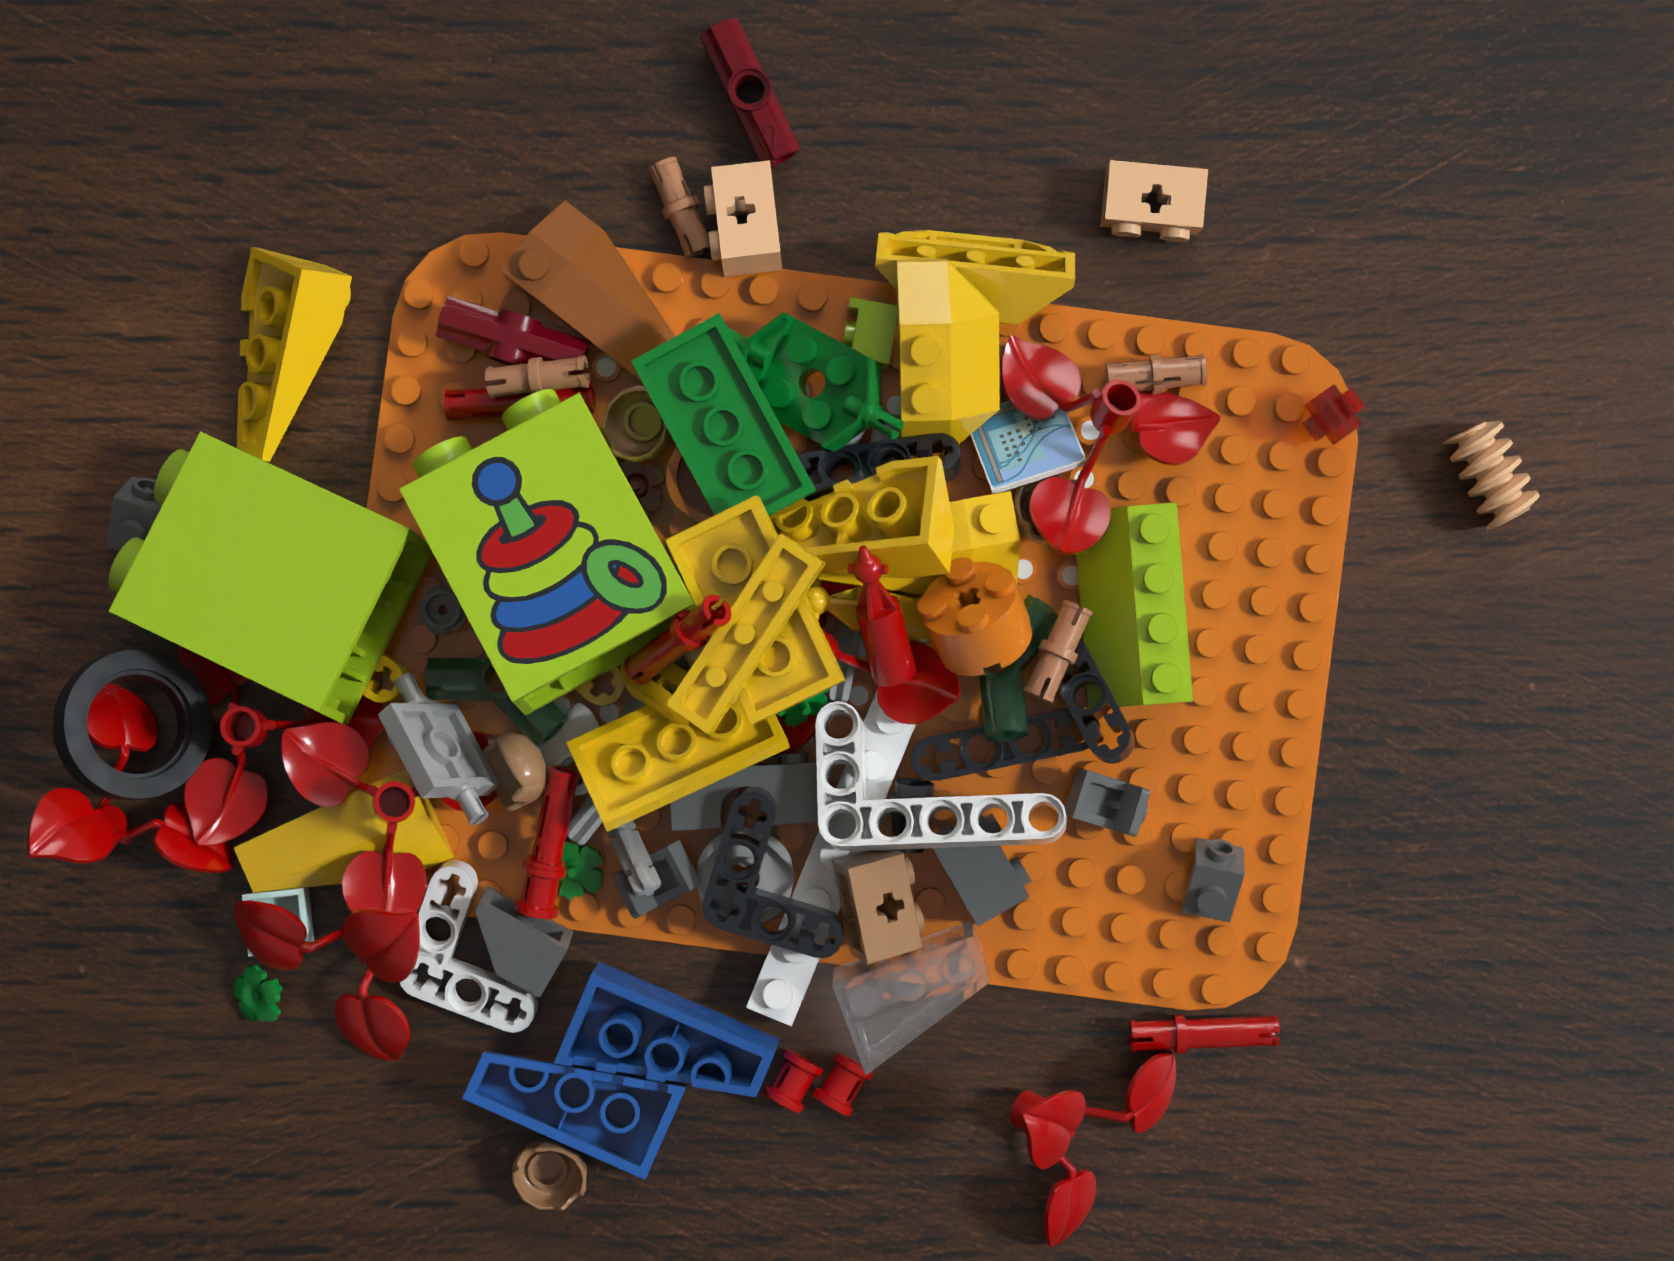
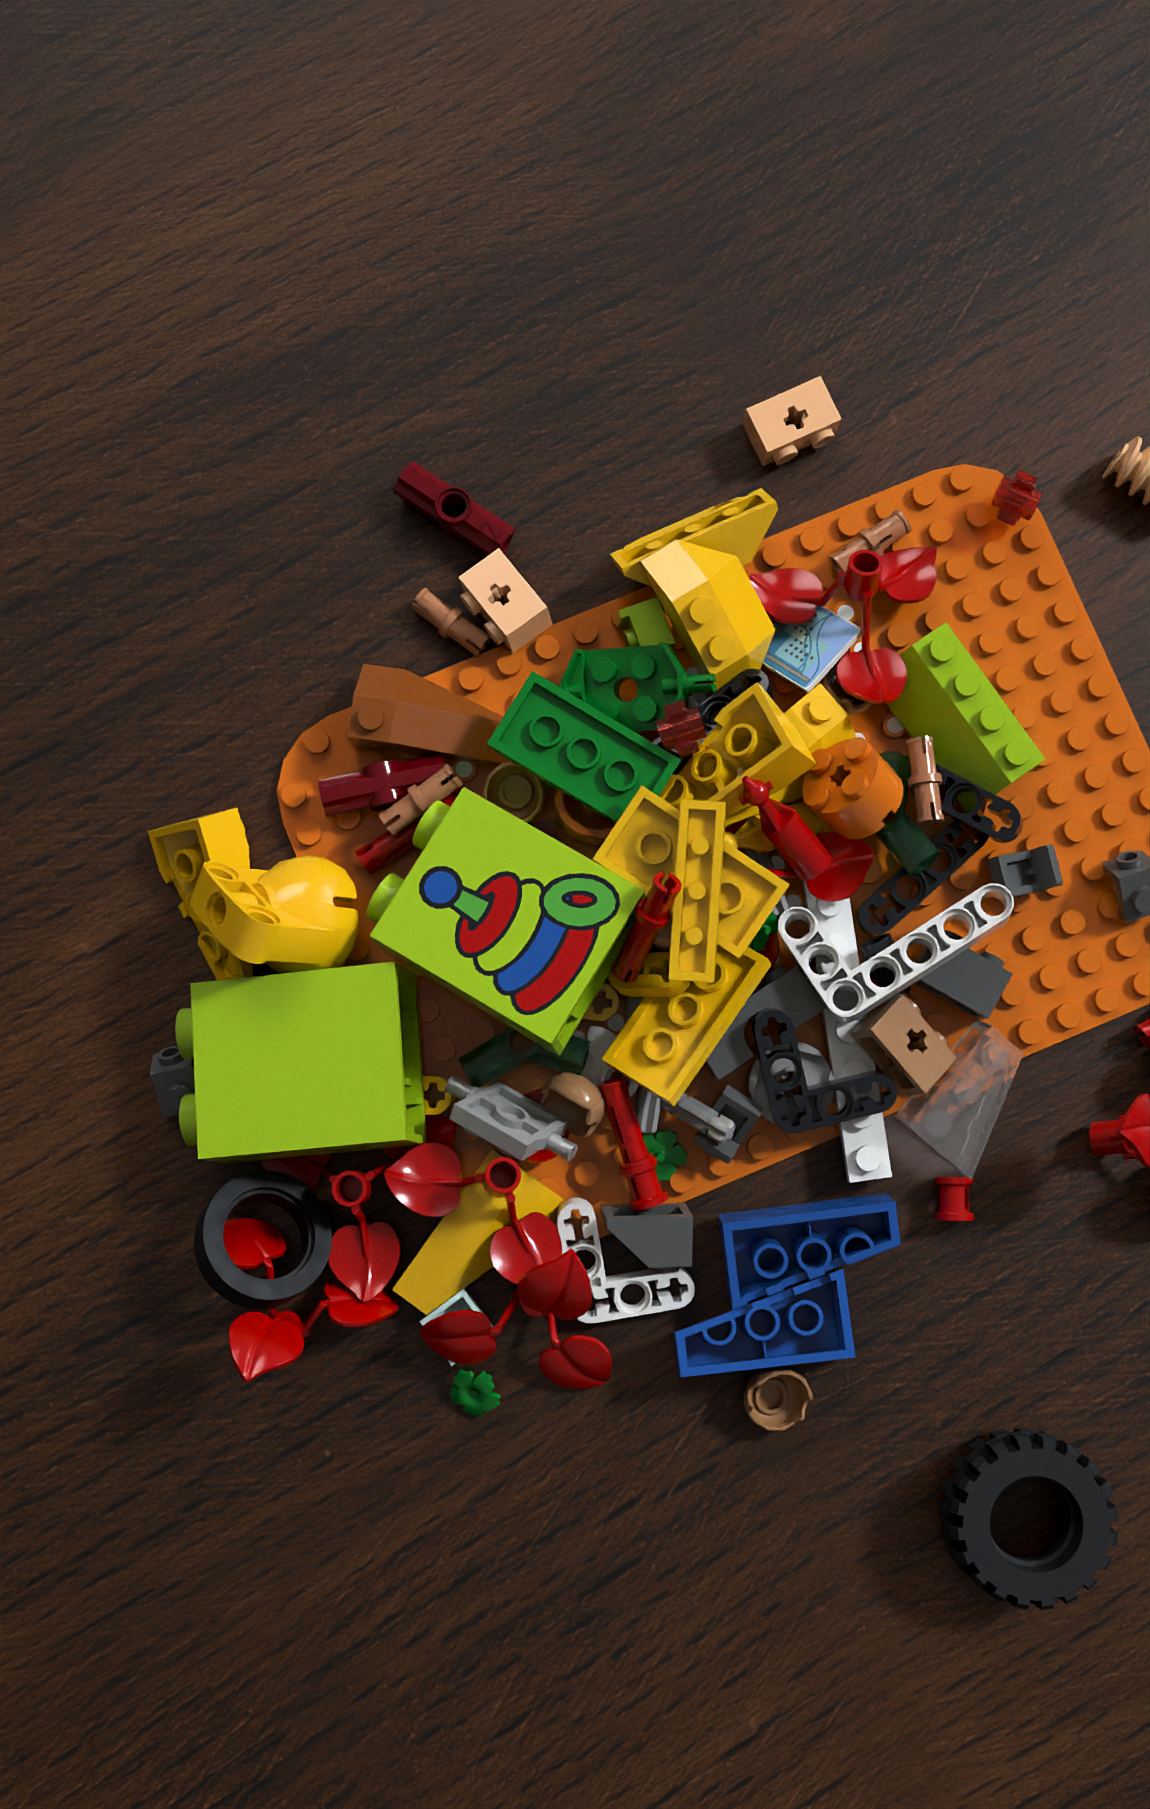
camera: 30 degrees left, 5 degrees down
dark grey plate [418,586,466,634] -> none
red bush [762,1048,824,1113] -> none
none -> yellow piece [189,855,359,974]
none -> clear red gear [656,700,707,758]

